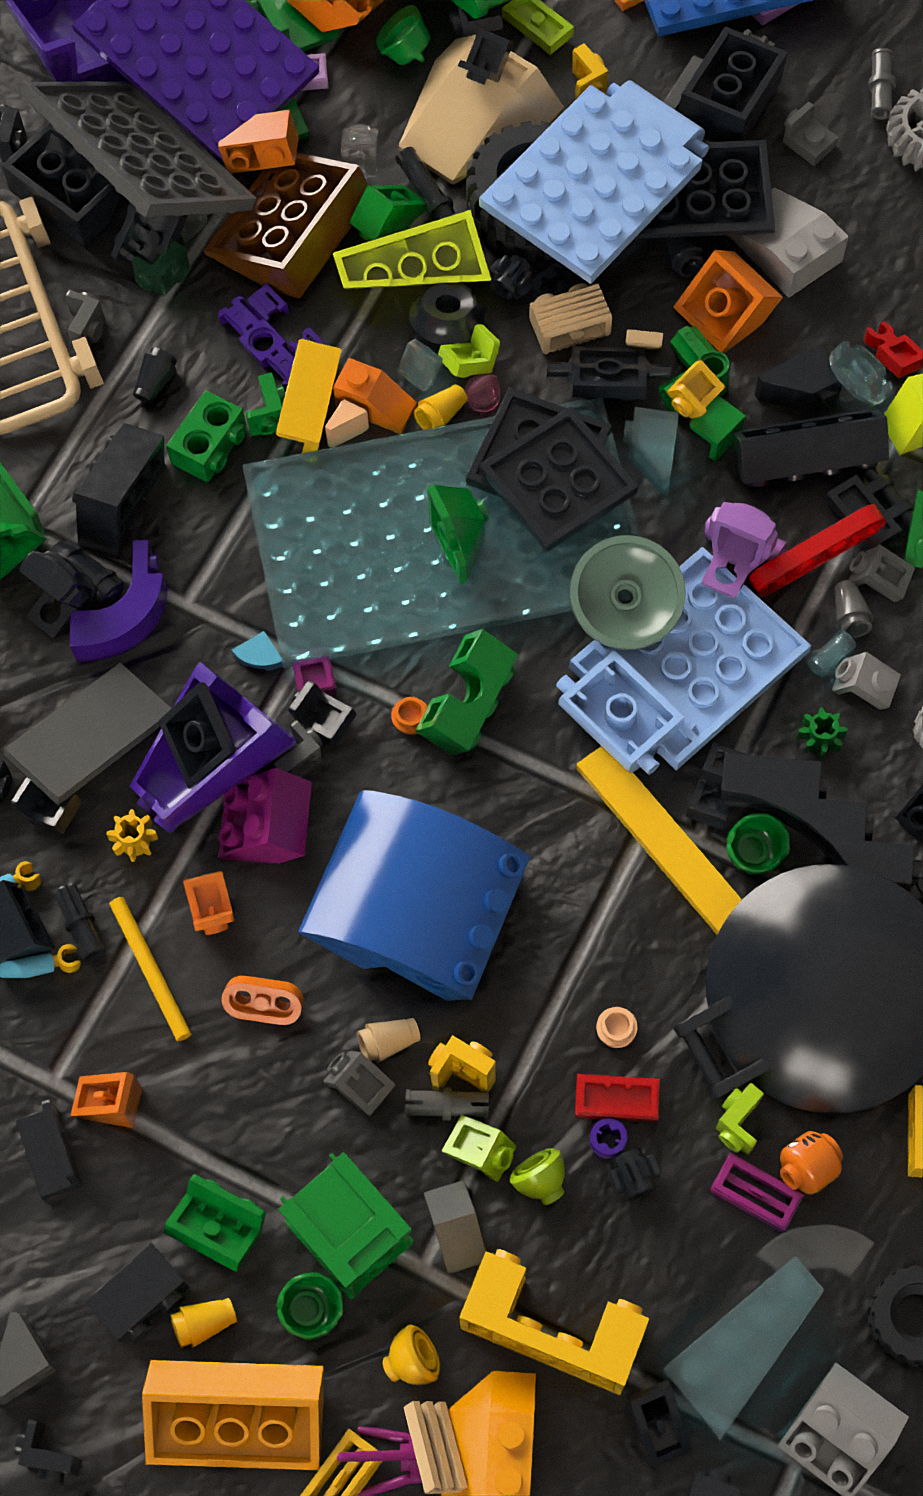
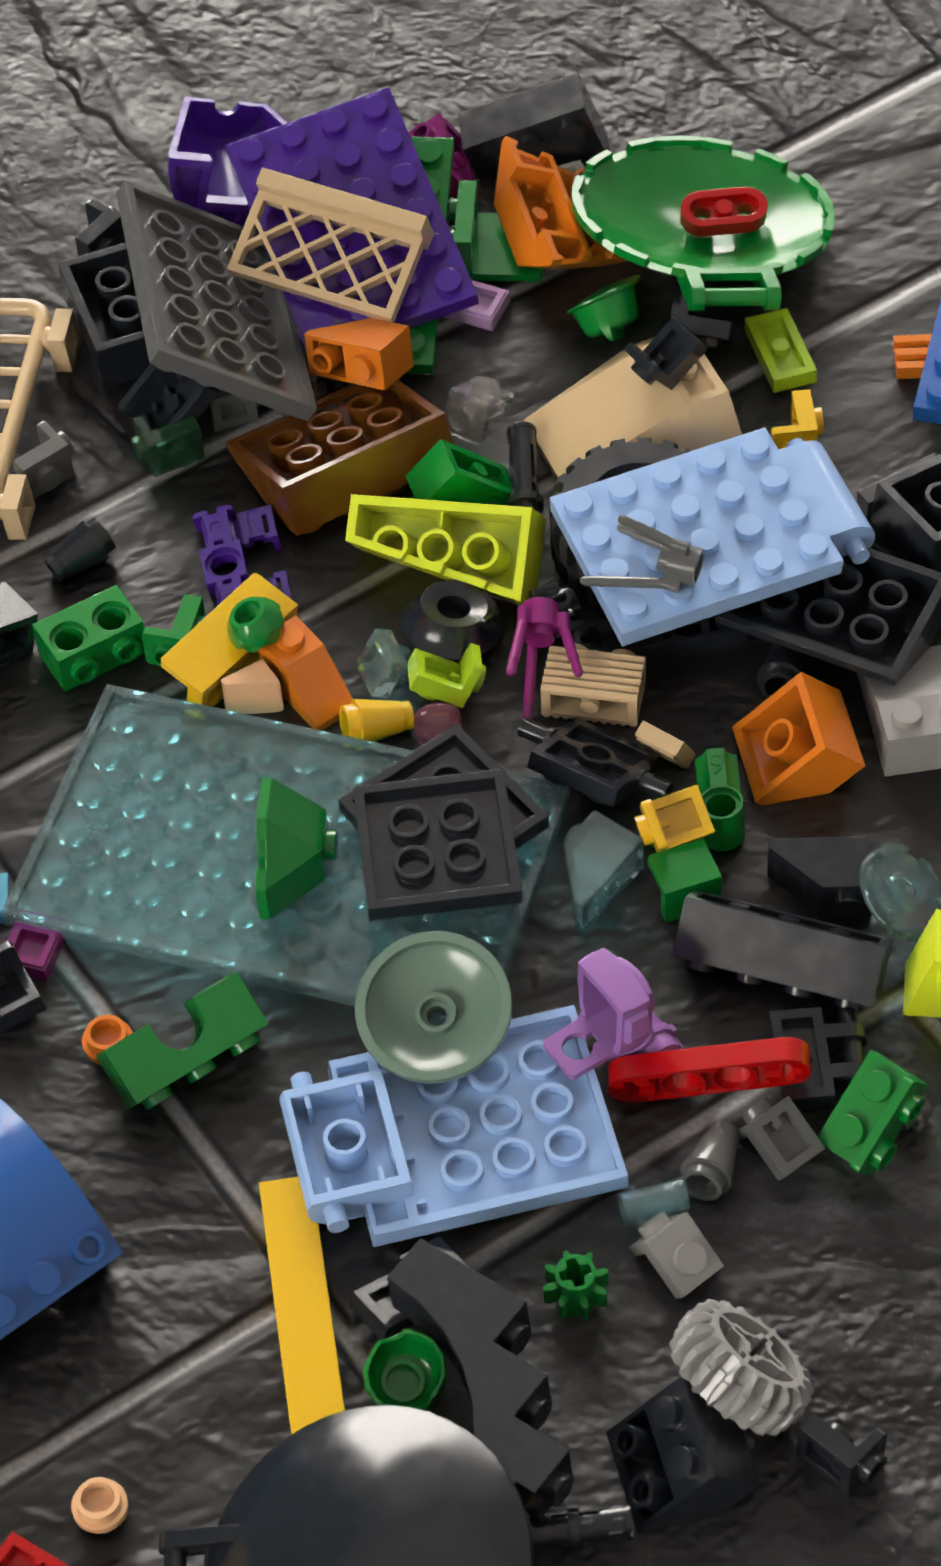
camera: 30 degrees right, 15 degrees down
none -> tan fence [226,167,434,323]
none -> green plate [227,597,285,653]
none -> magenta plant [506,597,583,720]
none -> dark grey plant [580,515,705,593]

